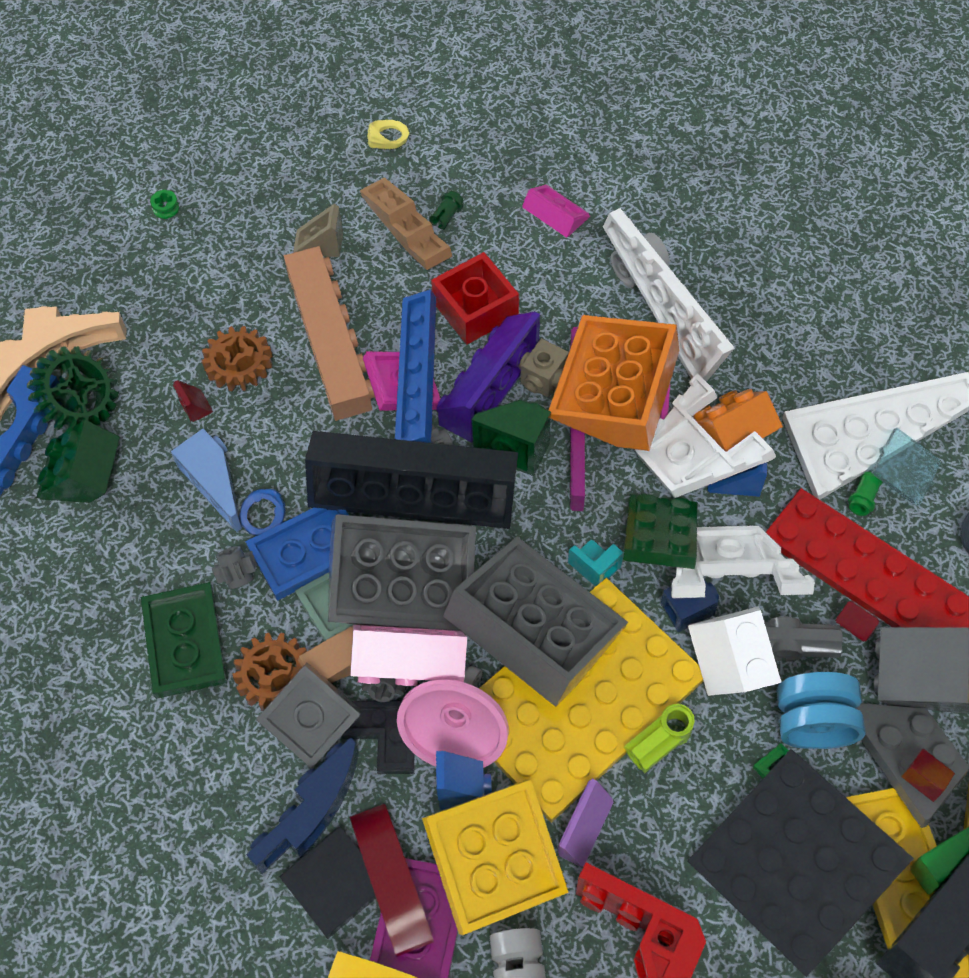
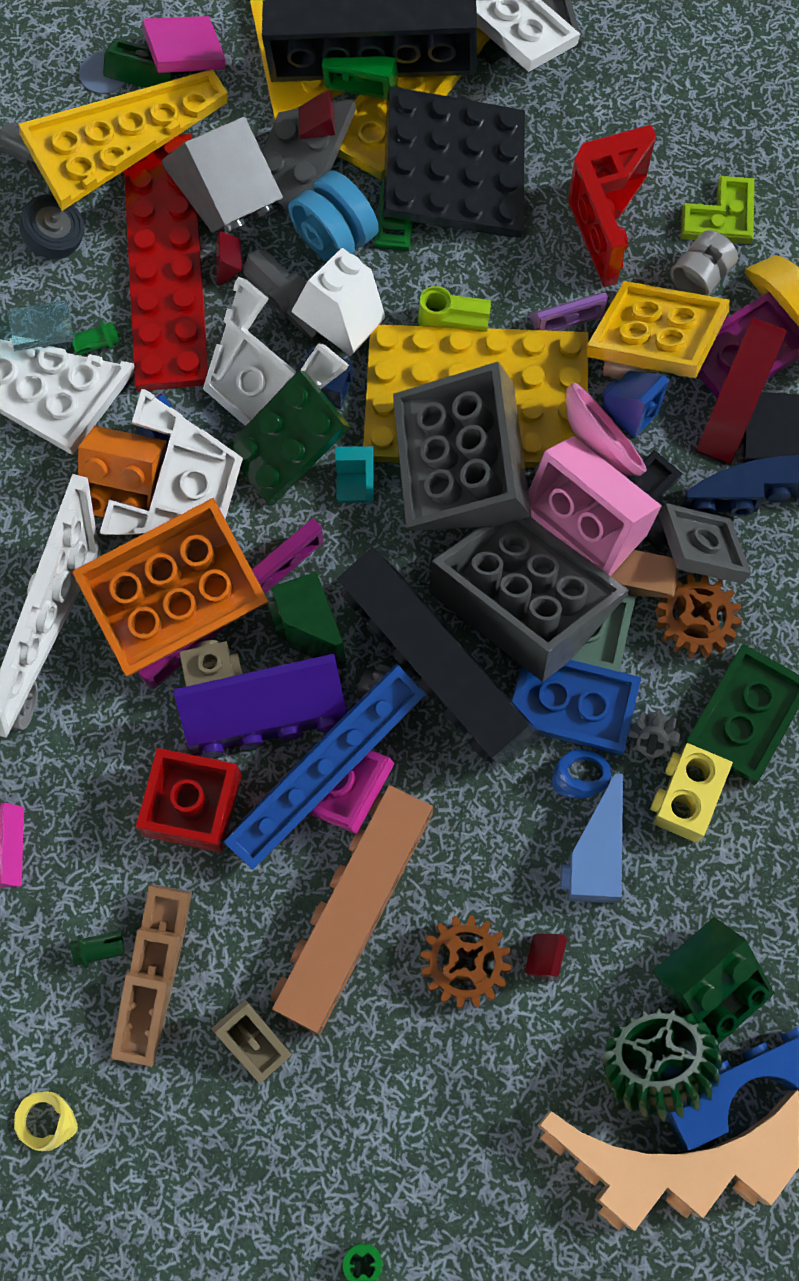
camera: 135 degrees left, 10 degrees up
none -> light yellow brick [650,743,733,843]

